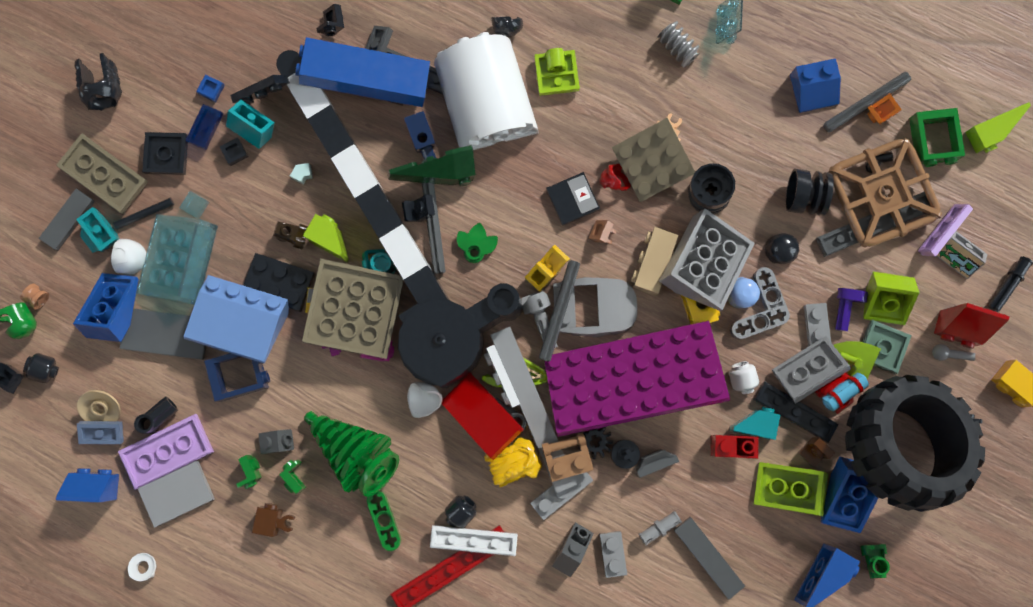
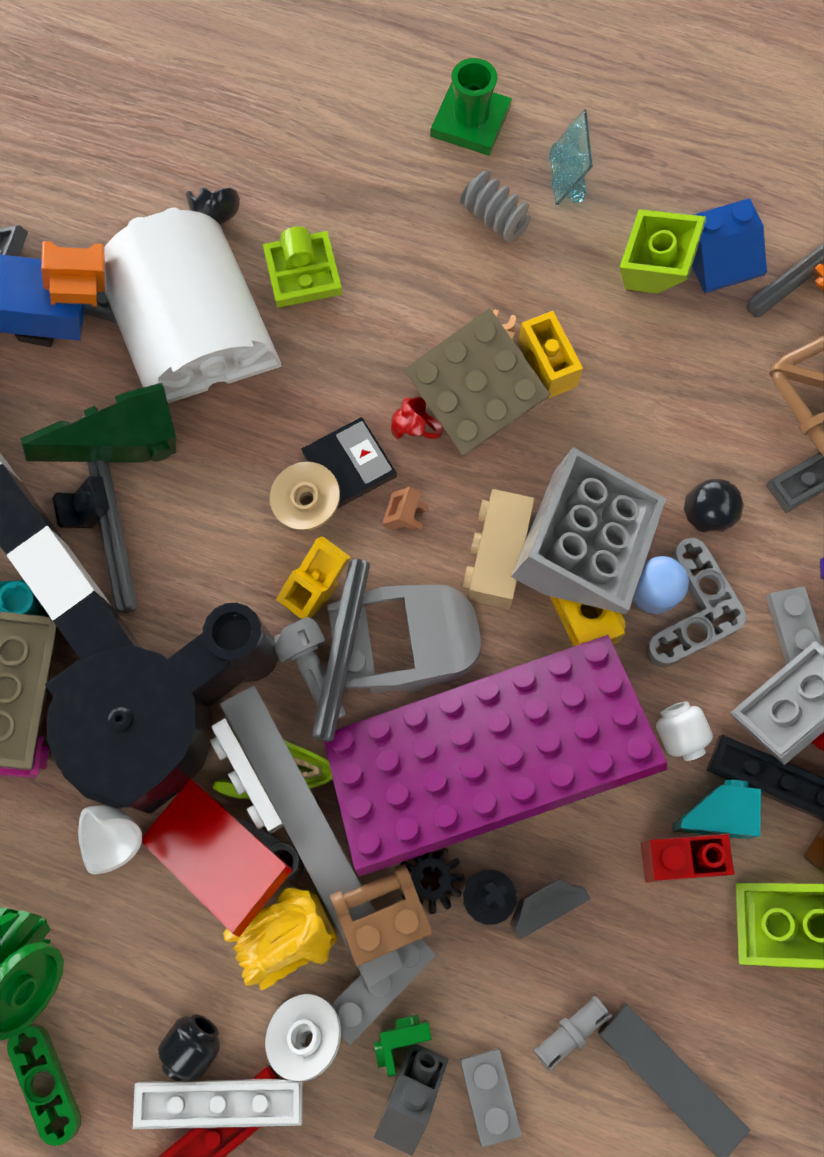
camera: 10 degrees left, 10 degrees down
dark blue torso [404,111,436,160] -> none
green plate [457,223,498,263] -> none
black wheel [688,163,735,214] -> none
black wheel [786,168,834,216] -> none
none -> orange piece [41,241,105,307]
none -> white dish [265,994,341,1082]
none -> tan dish [269,462,340,531]
none -> green bracket [374,1014,432,1077]
none -> yellow brick [518,311,583,399]
none -> lime slope [620,209,706,294]

